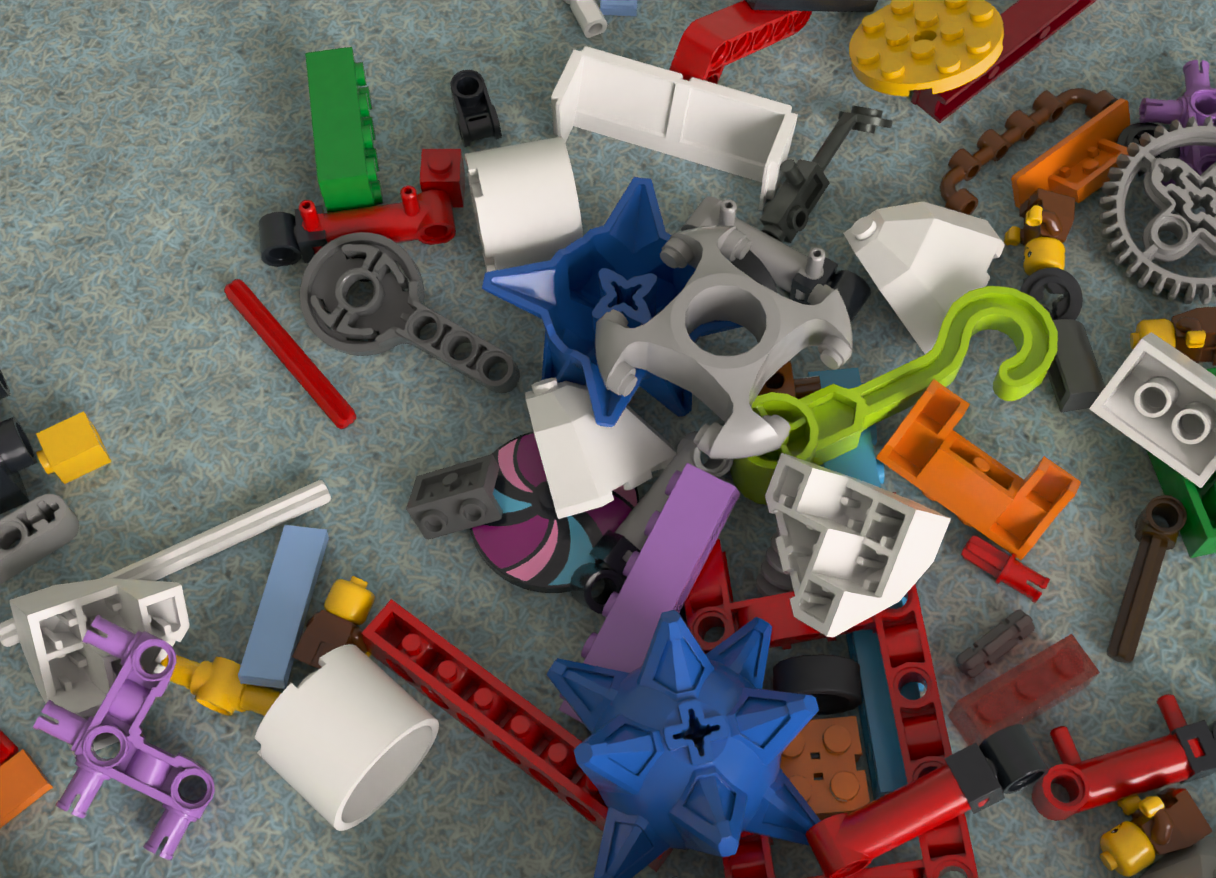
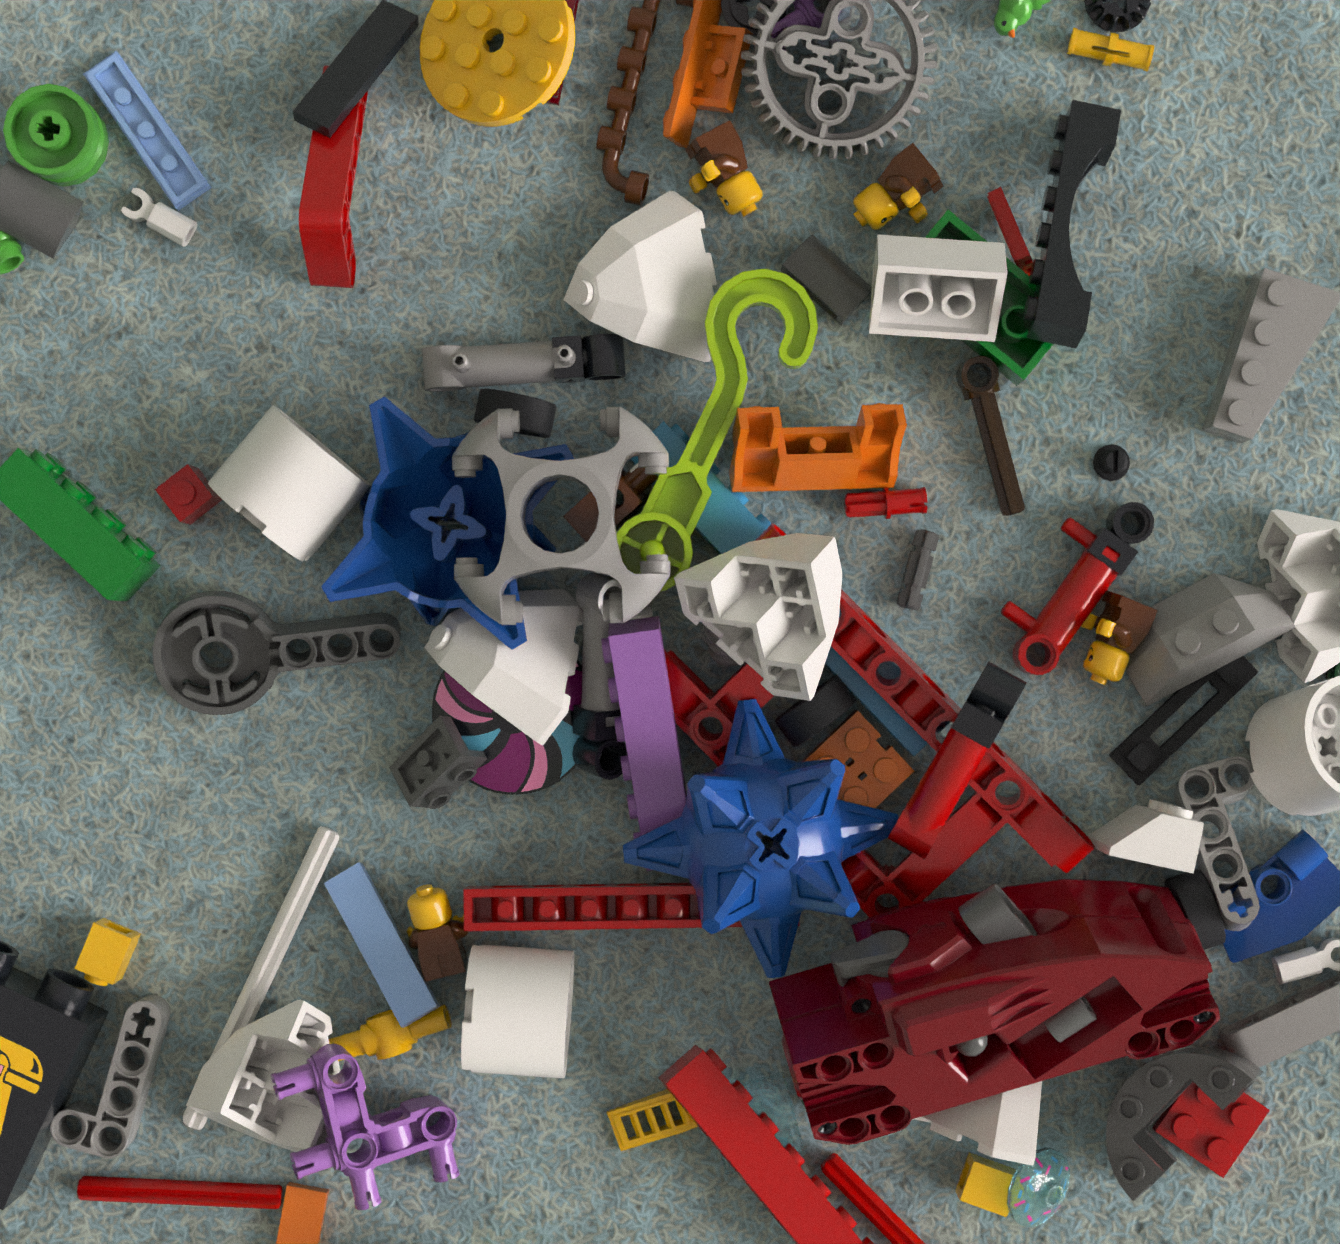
camera: 35 degrees left, 25 degrees up
red axle [224,279,356,429] -> none
red piece [259,185,456,267] -> none
black piece [450,69,502,147] -> none
white piece [551,46,798,210] -> none
pearl dark grey piece [759,105,893,243] -> none
clear red brick [948,634,1100,746] -> none
black gear [1020,268,1083,320] -> none

